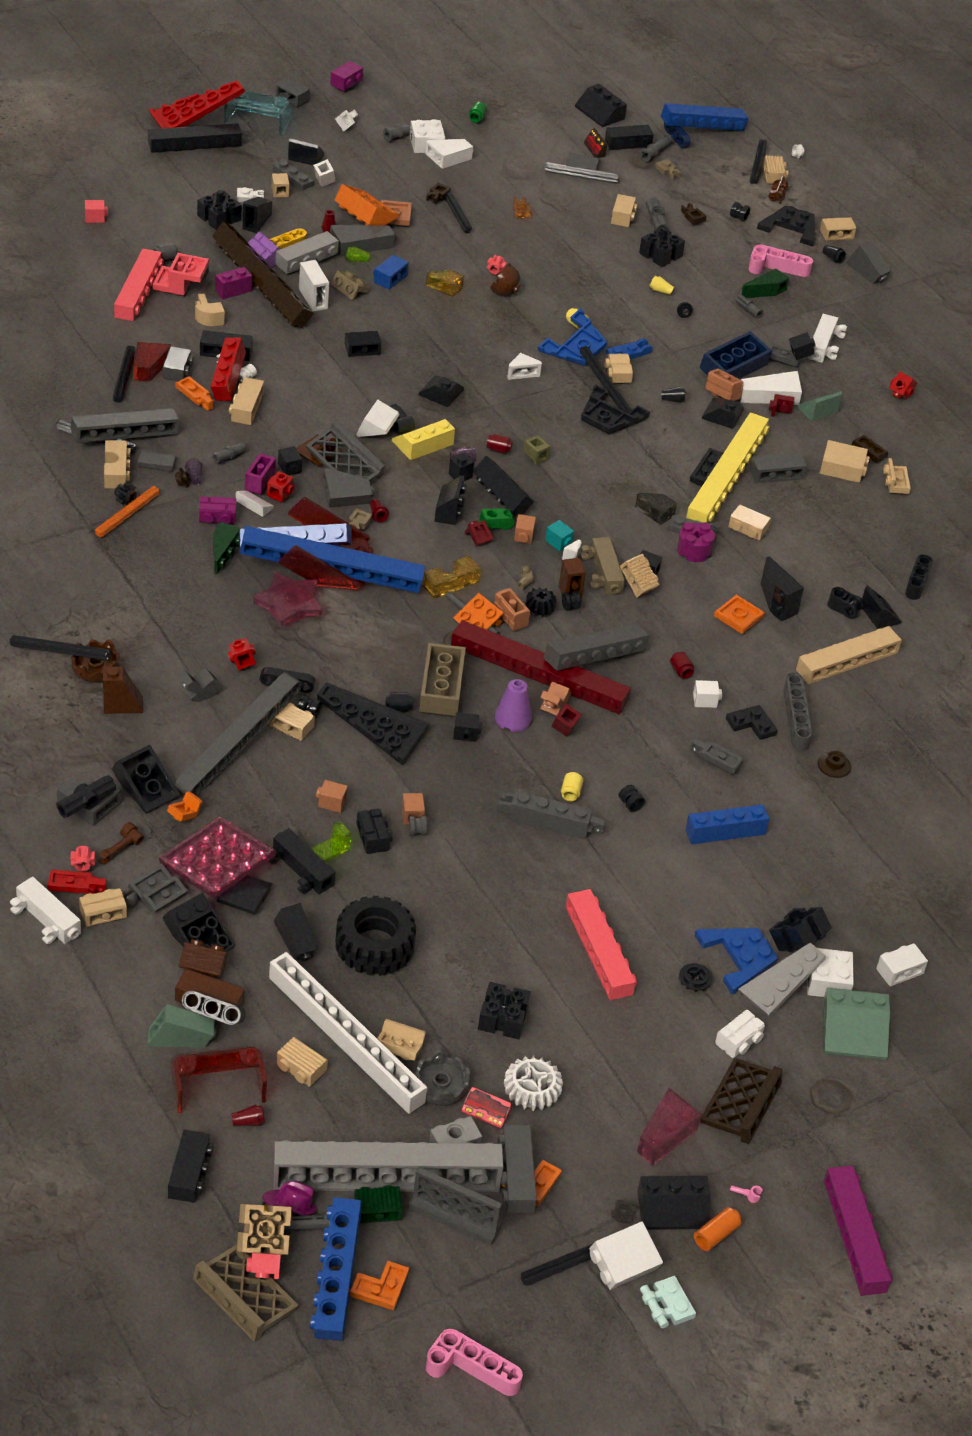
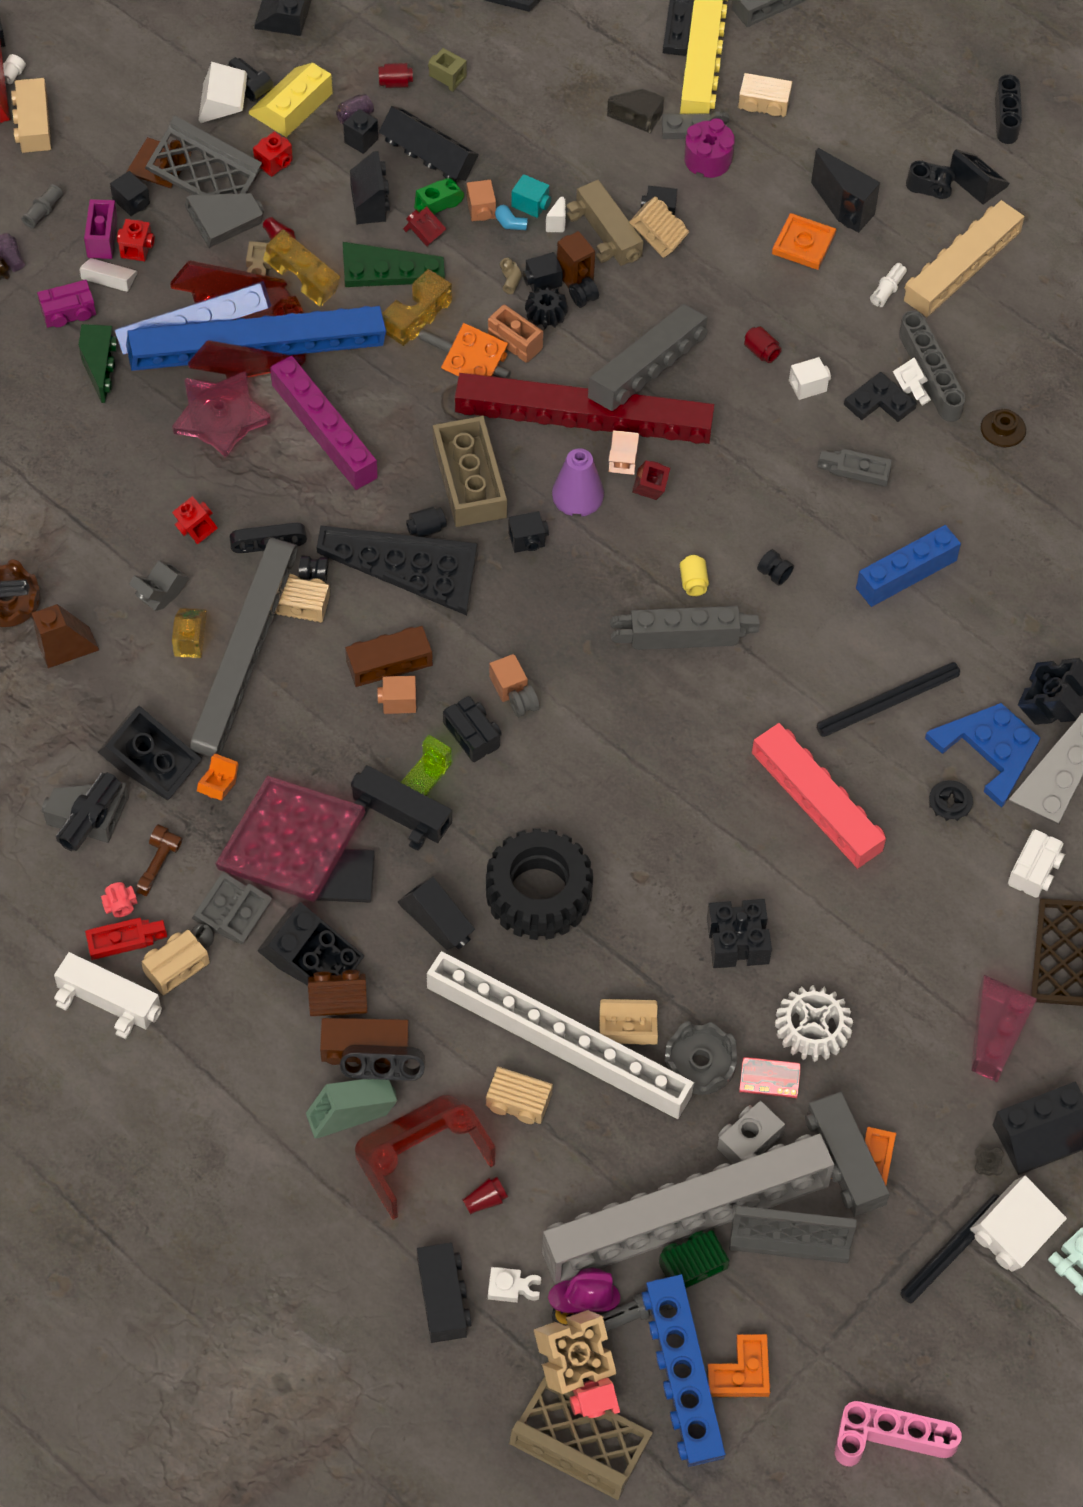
camera: 15 degrees left, 15 degrees up
none -> clear yellow slope [172,608,207,658]
none -> red brick [253,131,293,177]
none -> clear yellow arch [263,229,340,307]
none -> magenta brick [270,356,378,490]
none -> dark green wing [343,242,445,287]
none -> reddish brown brick [345,626,433,687]
none -> white plate [488,1267,541,1303]
none -> dark azure arm [495,205,527,231]
none -> black brick [523,252,563,293]
none -> black axle [816,662,960,737]
none -> white axle [870,263,907,307]
none -> white plate [893,358,931,406]

